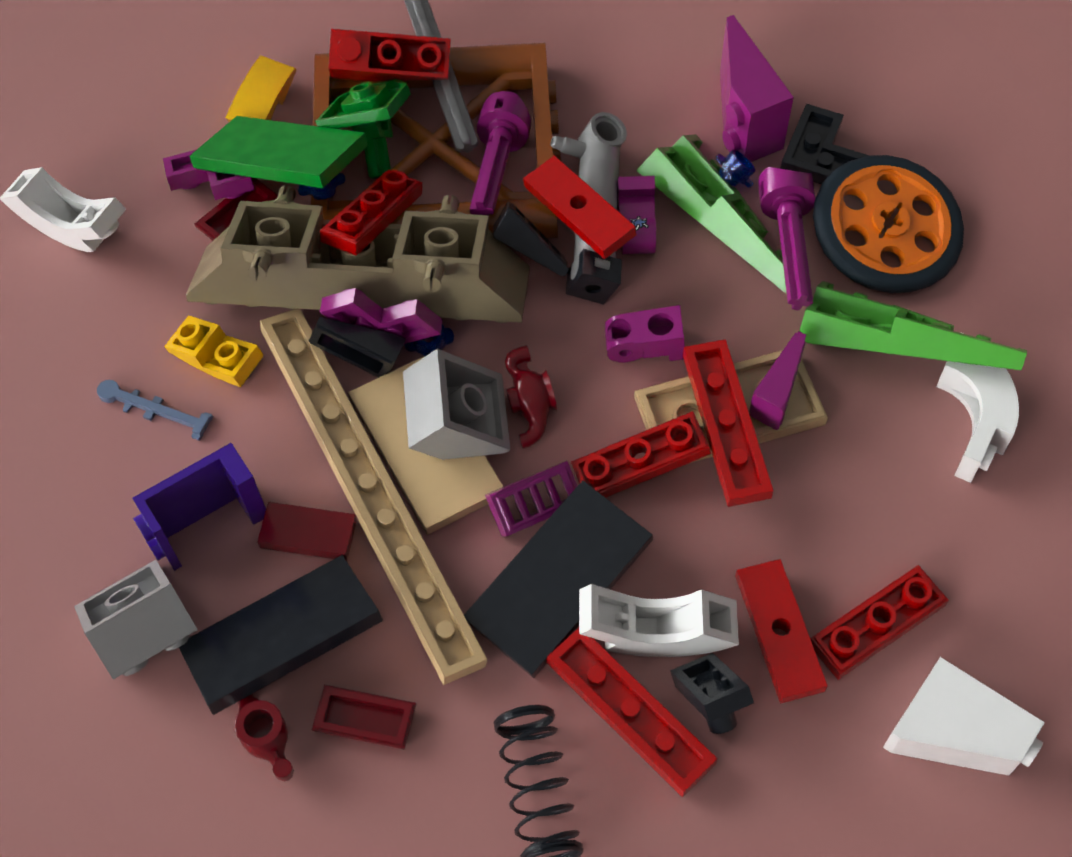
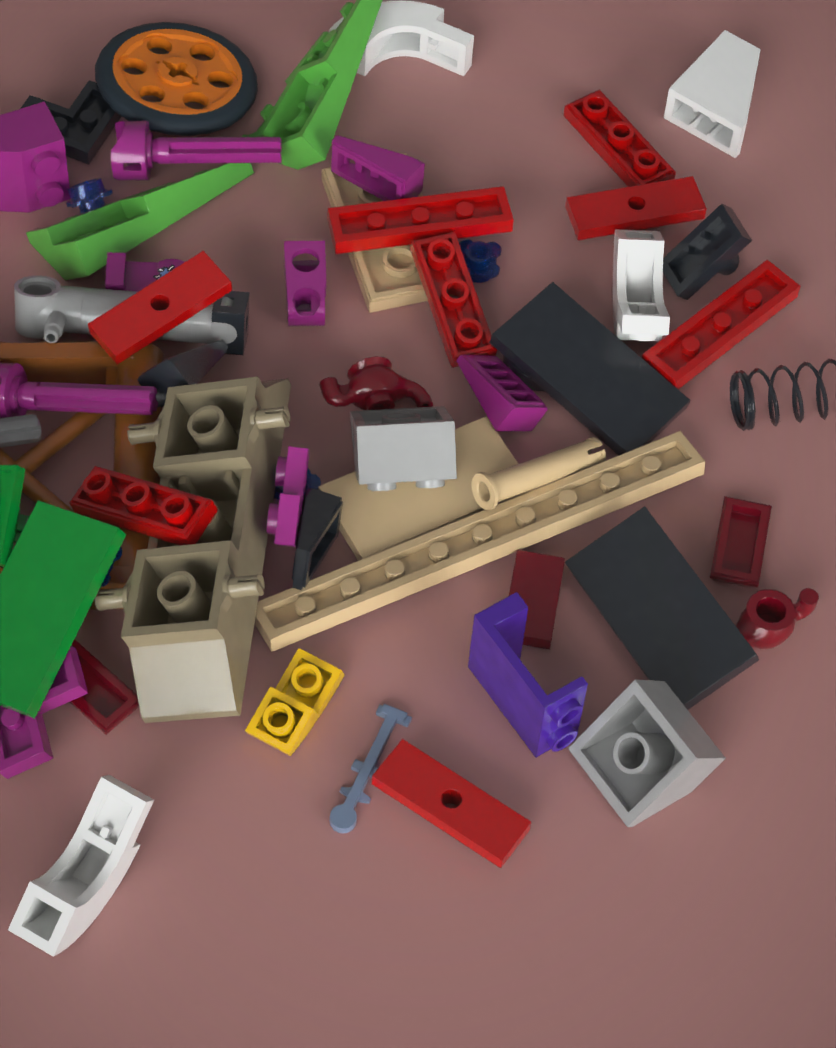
camera: 95 degrees left, 5 degrees down
none -> red tile [372,739,531,868]
none -> clear blue plate [459,239,502,283]
none -> tan pin [471,437,606,510]

